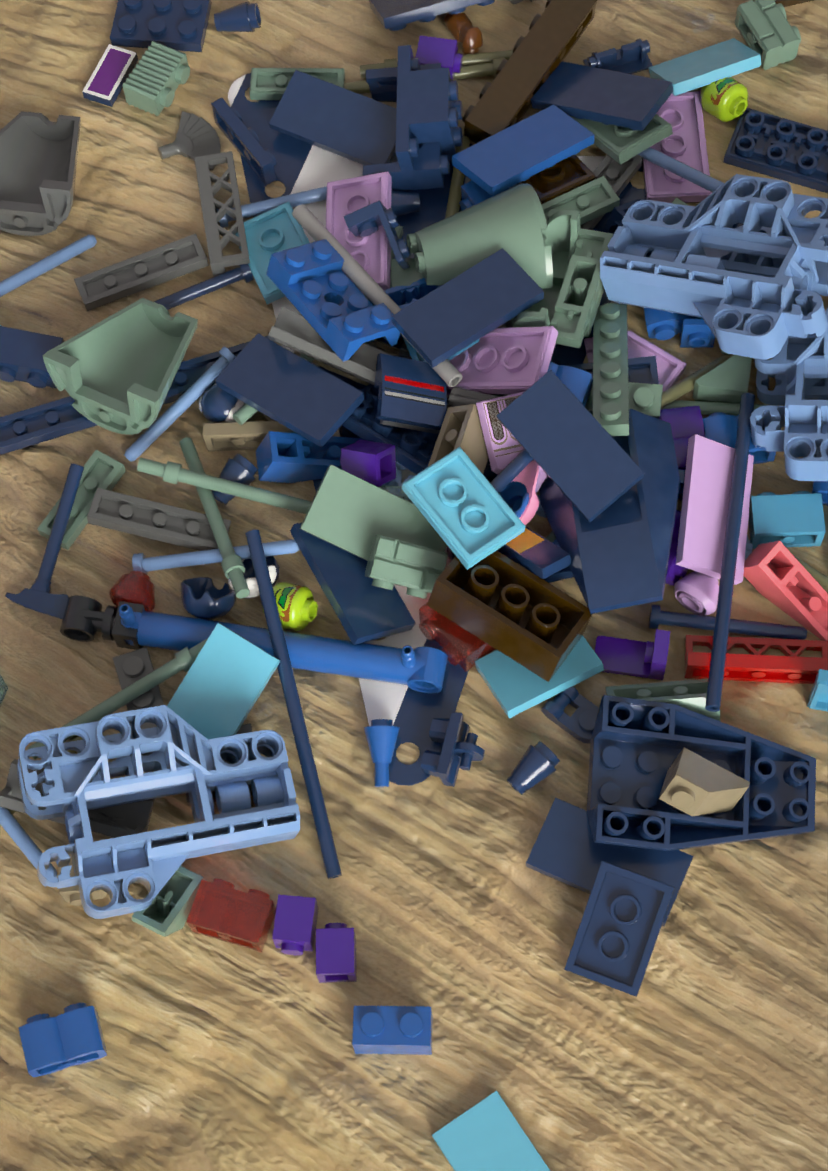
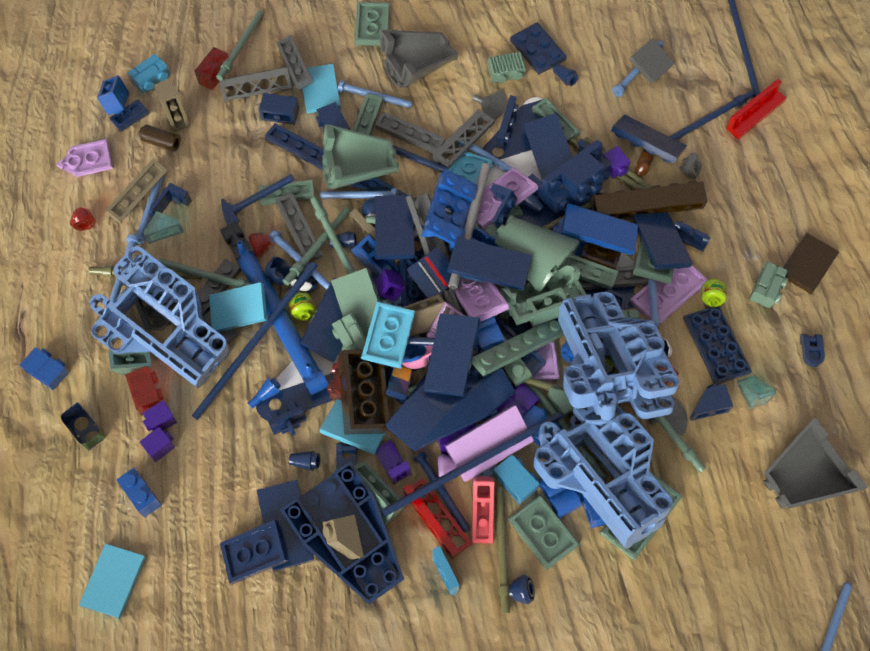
camera: 45 degrees right, 0 degrees up
tile [82,44,138,107] -> none
medium azure tile [648,38,762,96] -> none
none -> dark blue piece [61,402,106,451]
none -> sand green plate [352,93,383,135]

